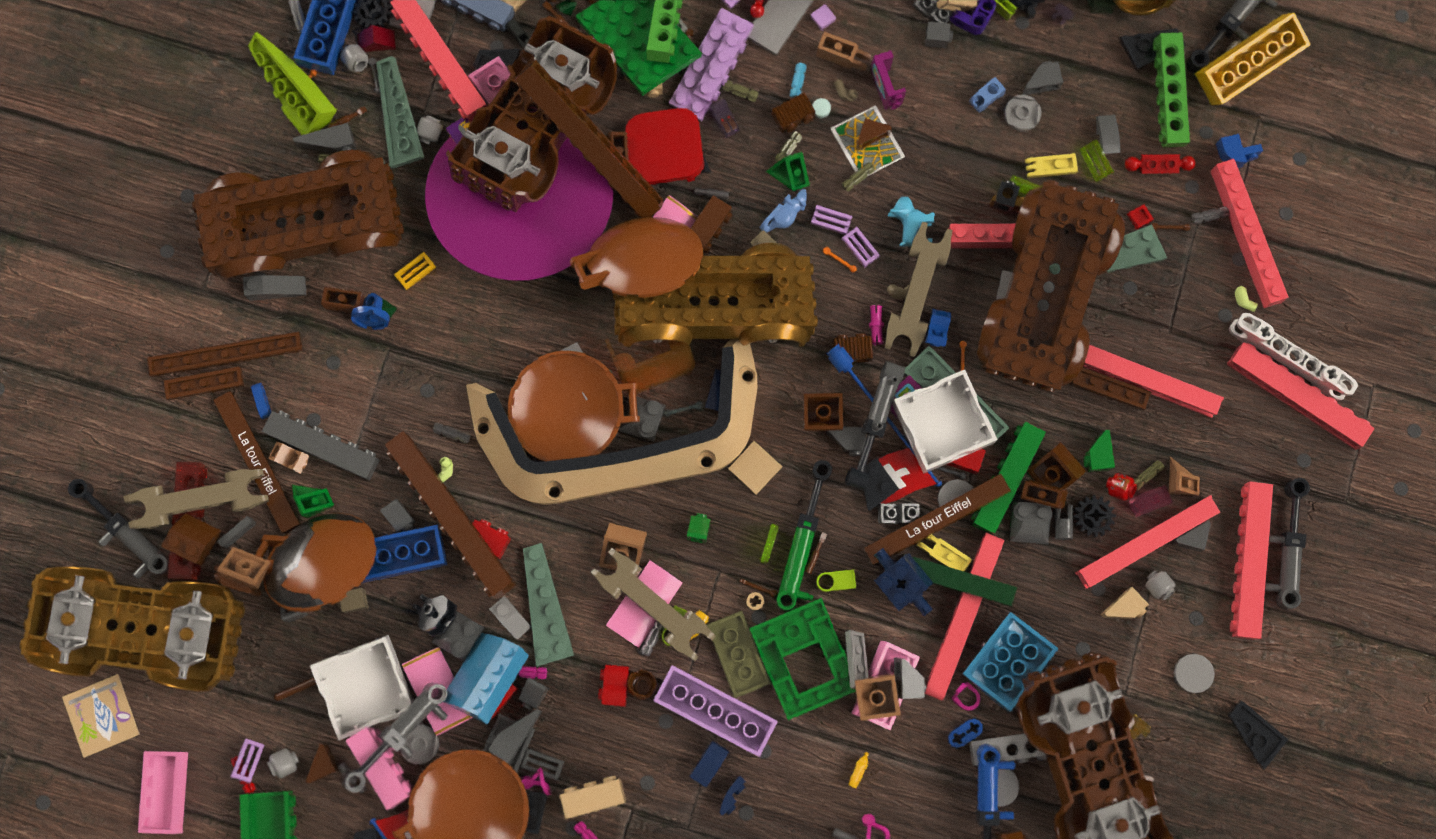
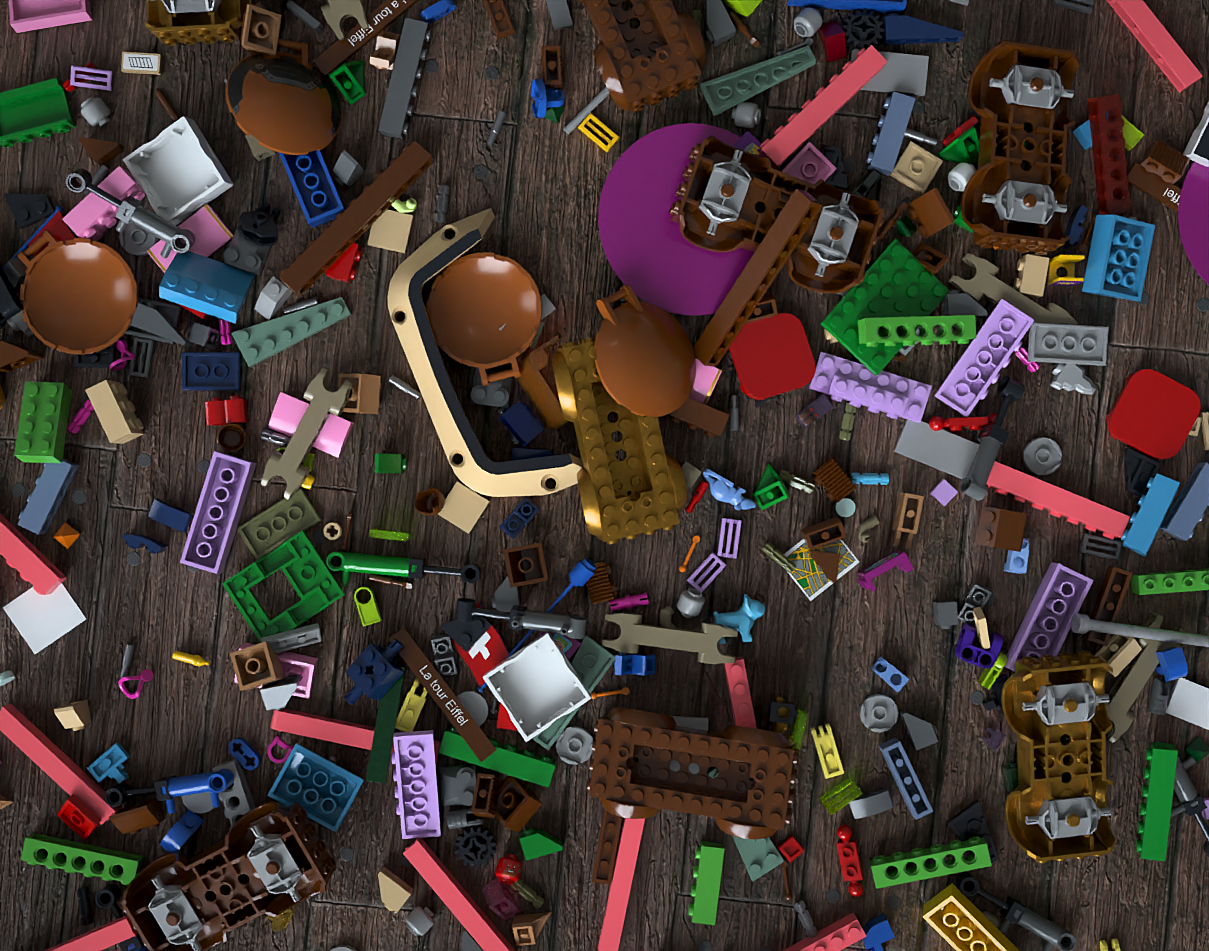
camera: 85 degrees right, 10 degrees up
none -> tile [121,52,163,75]
none -> blue brick [160,810,204,853]
none -> dark blue tile [182,352,241,391]
none -> flat silver pin [284,297,319,315]
none -> tan tile [368,210,414,254]
none -> flat silver pin [388,375,421,399]
none -> lavender plate [392,730,441,839]
none -> reddish brown hair [415,487,445,516]
none -> flat silver pin [487,111,507,146]
none -> clear blue brick [499,401,544,448]
none -> dark blue slope [499,497,540,540]
none -> light grey tile [556,726,593,765]
none -> light grey bar [563,87,610,135]
none -> light grey head [677,588,705,618]
none -> red pin [686,481,709,513]
none -> bright green brick [688,841,725,925]
none -> reddish brown brick [801,517,846,550]
none -> sand blue brick [878,737,933,820]

